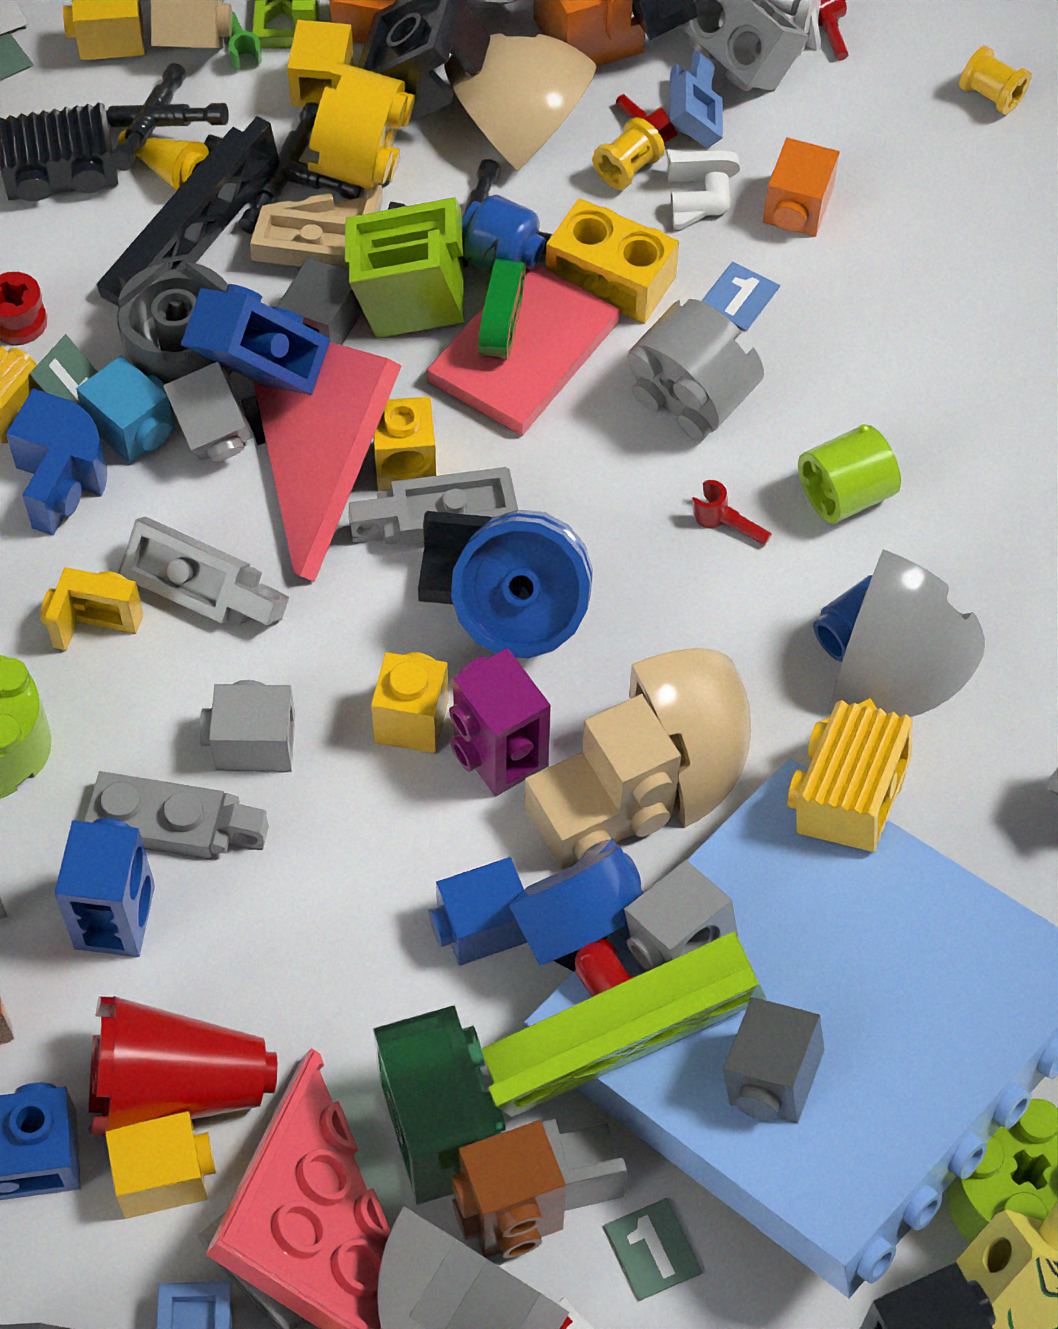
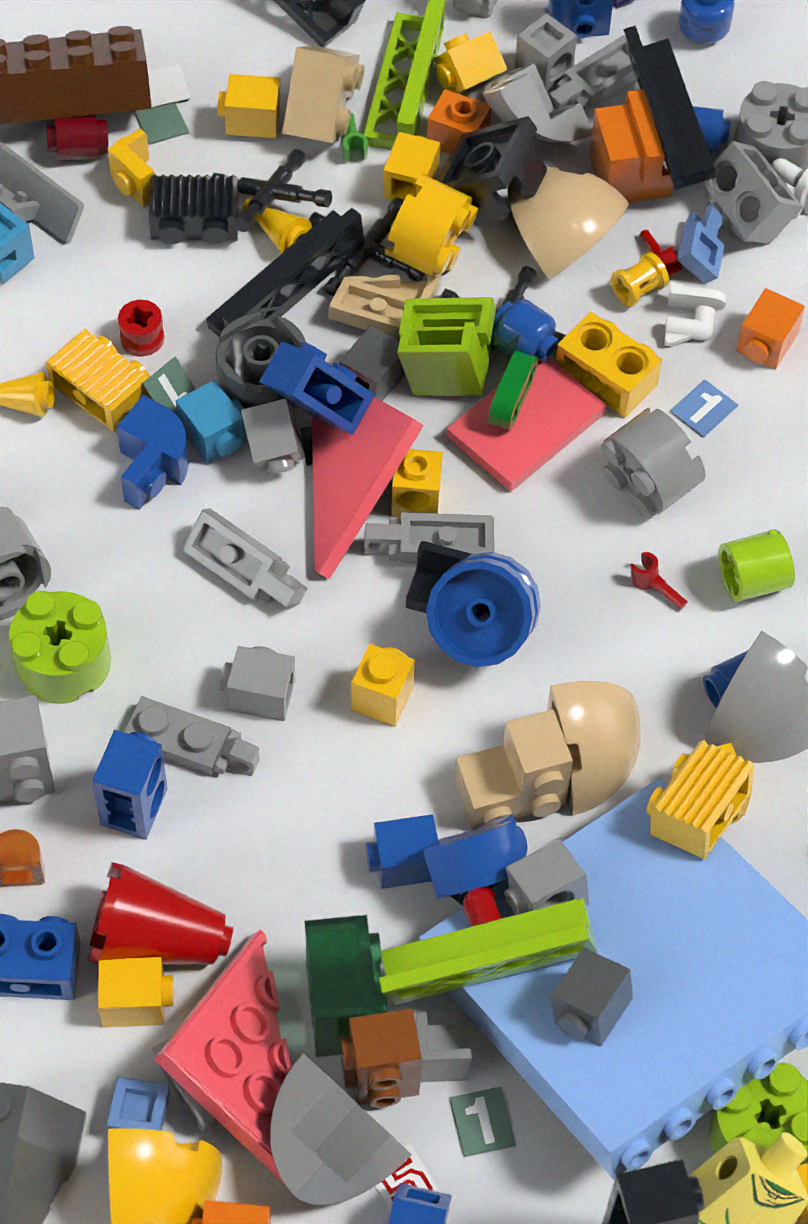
camera: 10 degrees right, 0 degrees up
yellow bracket [41,567,143,651] -> none
magenta brick [449,648,551,797] -> none

